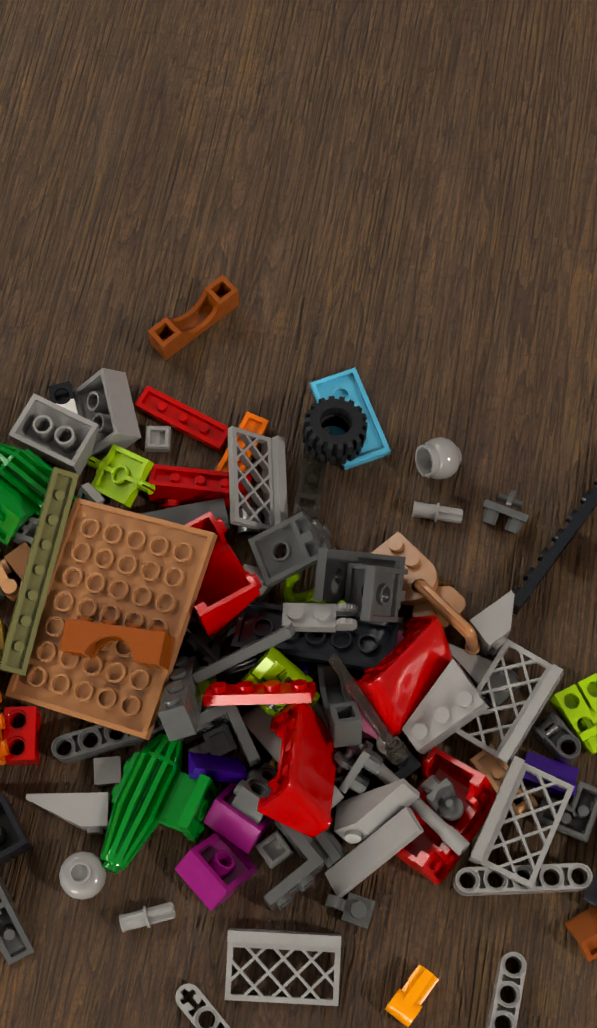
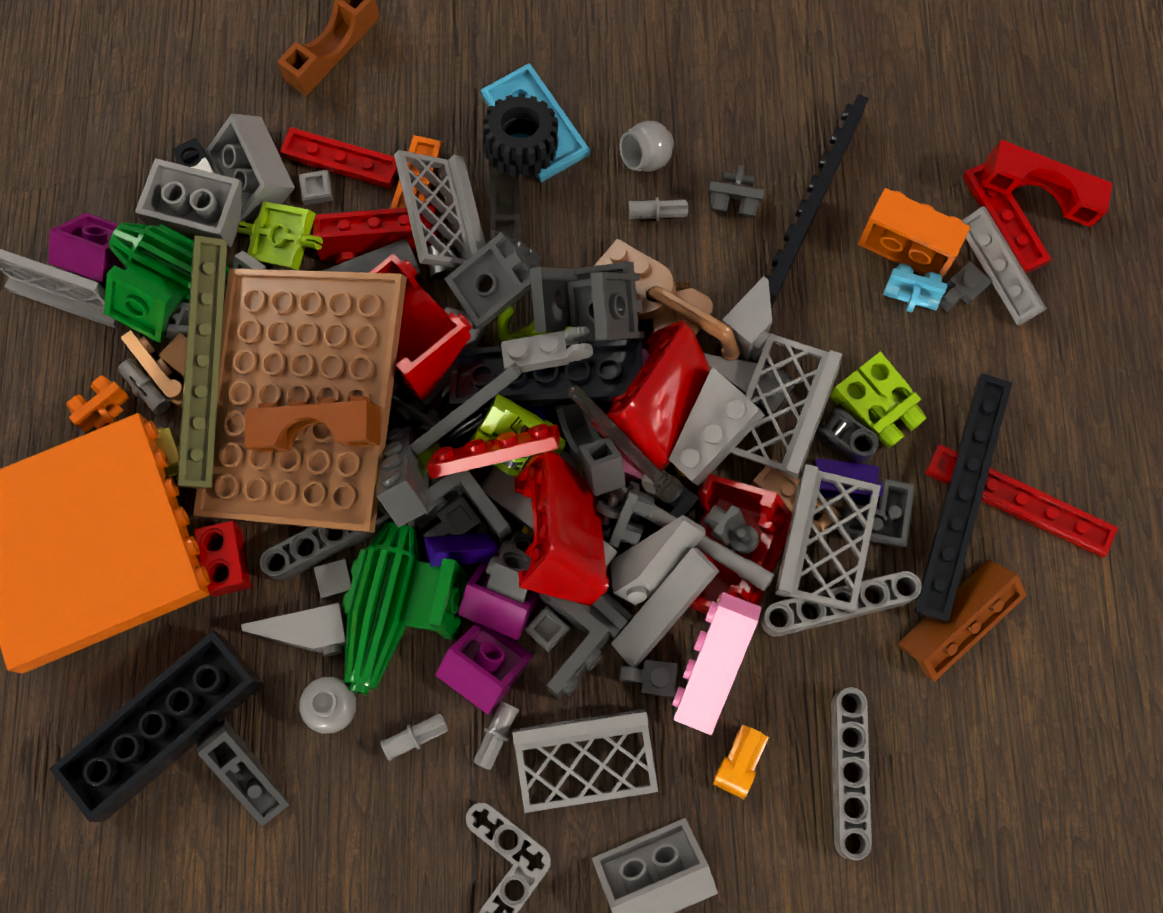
camera: 10 degrees left, 5 degrees up
none -> light grey axle [474,701,519,770]
none -> brick [672,592,762,735]

